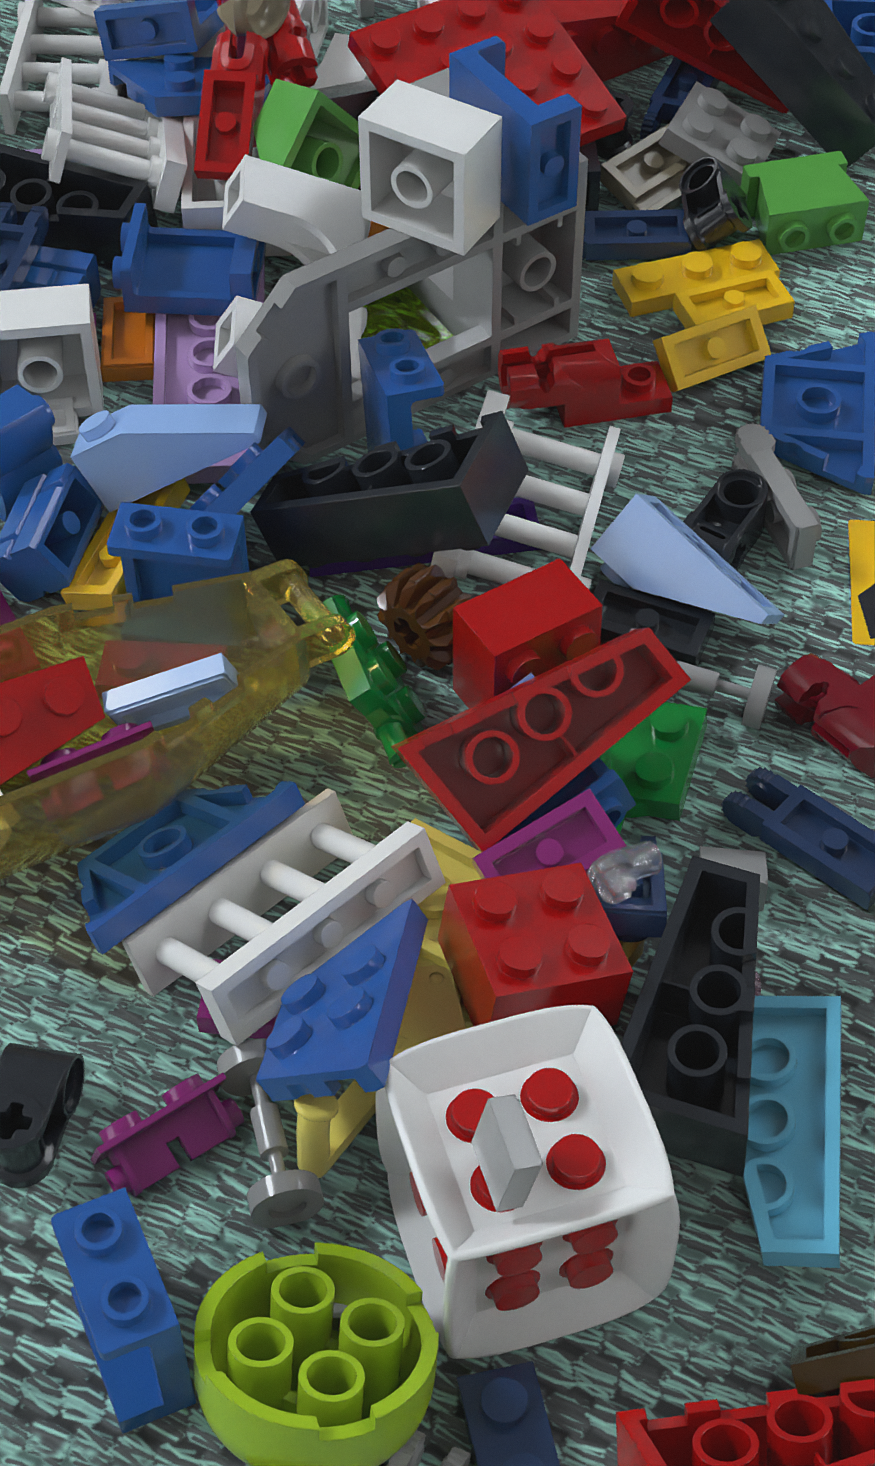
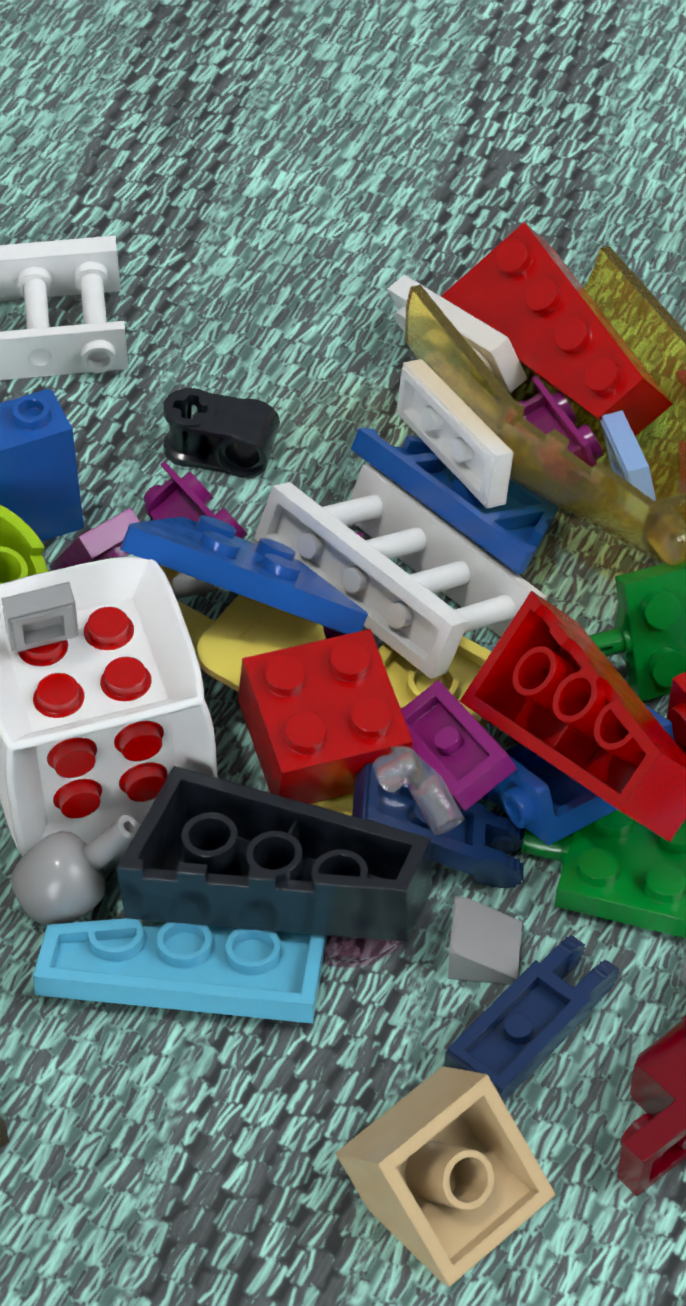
camera: 90 degrees right, 0 degrees up
none -> light grey piece [11,815,140,925]
none -> plate [49,508,140,571]
none -> white tile [396,359,514,509]

